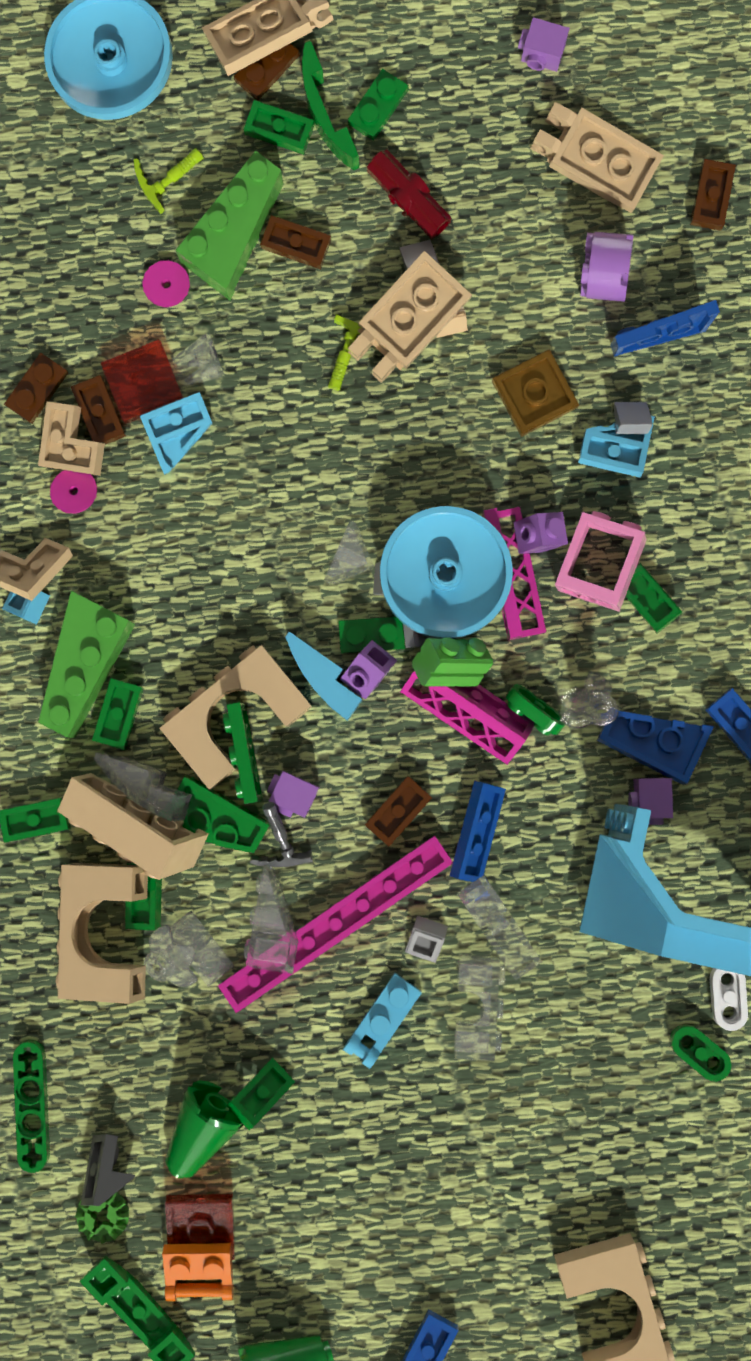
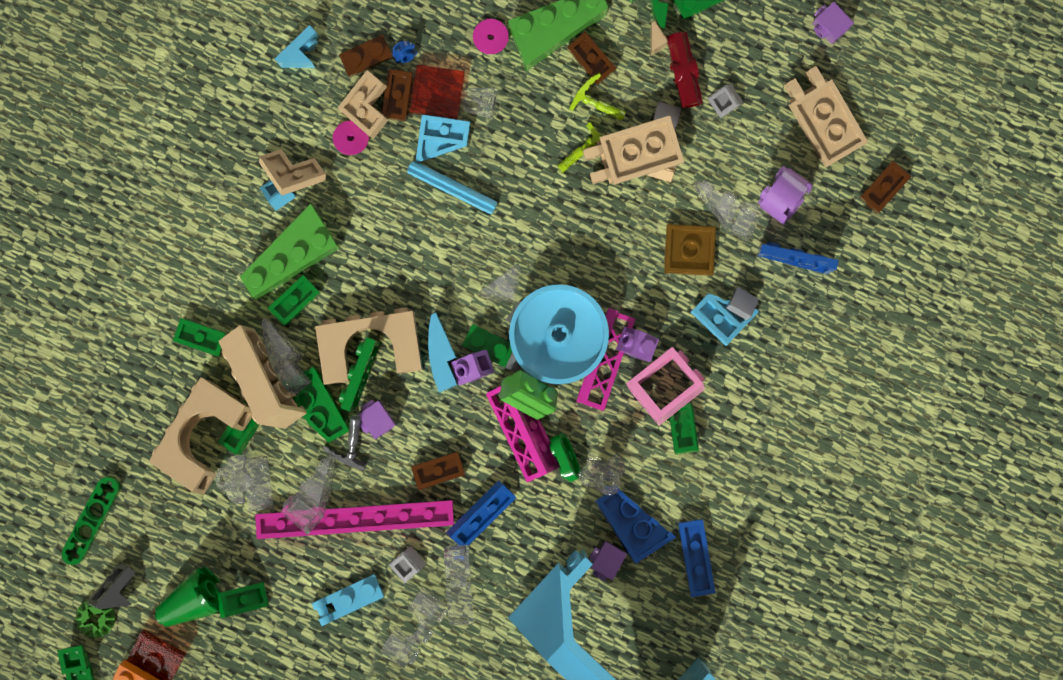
camera: 30 degrees right, 0 degrees up
none -> blue plate [392,41,417,64]
none -> medium azure axle [407,161,497,214]
none -> lime piece [569,73,626,120]
none -> tan slope [650,21,668,56]
none -> clear slope [693,180,763,242]
none -> light grey slope [707,84,744,118]

